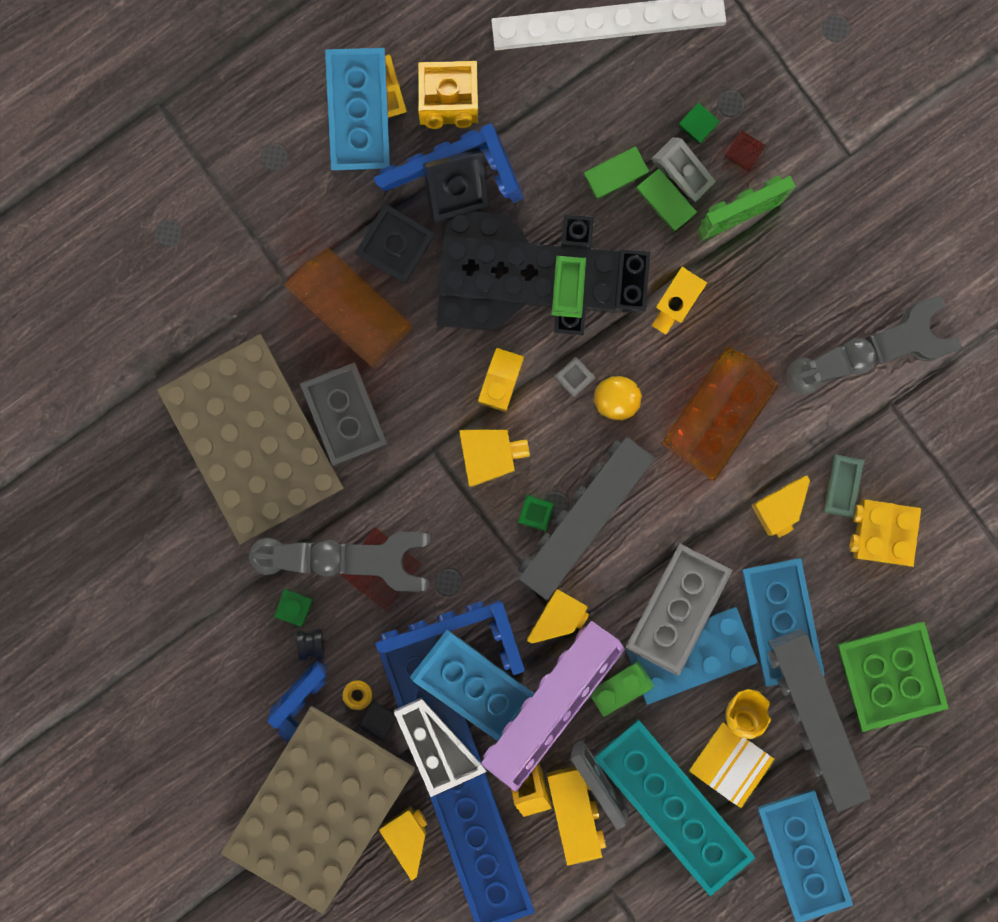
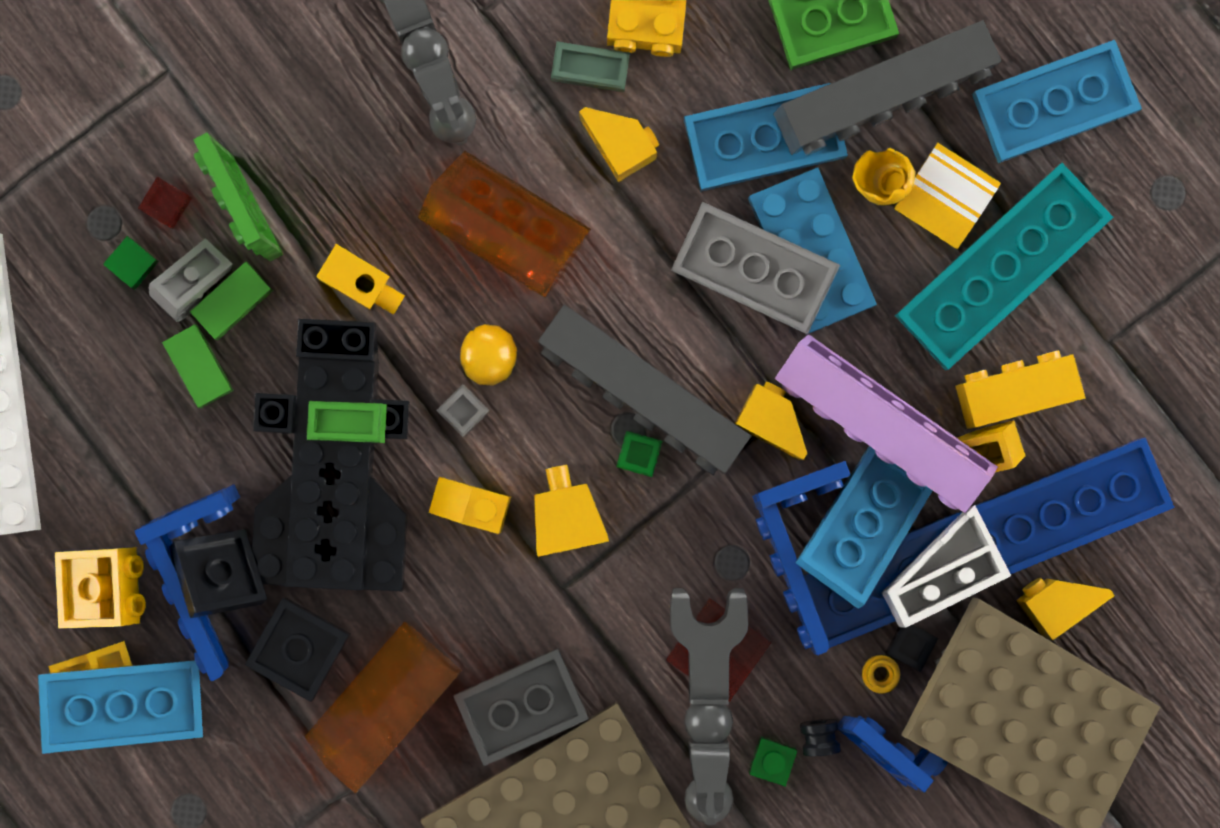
camera: 100 degrees left, 0 degrees up
dark grey tile [570,740,628,830] -> none
bright green plate [590,660,655,717] -> none

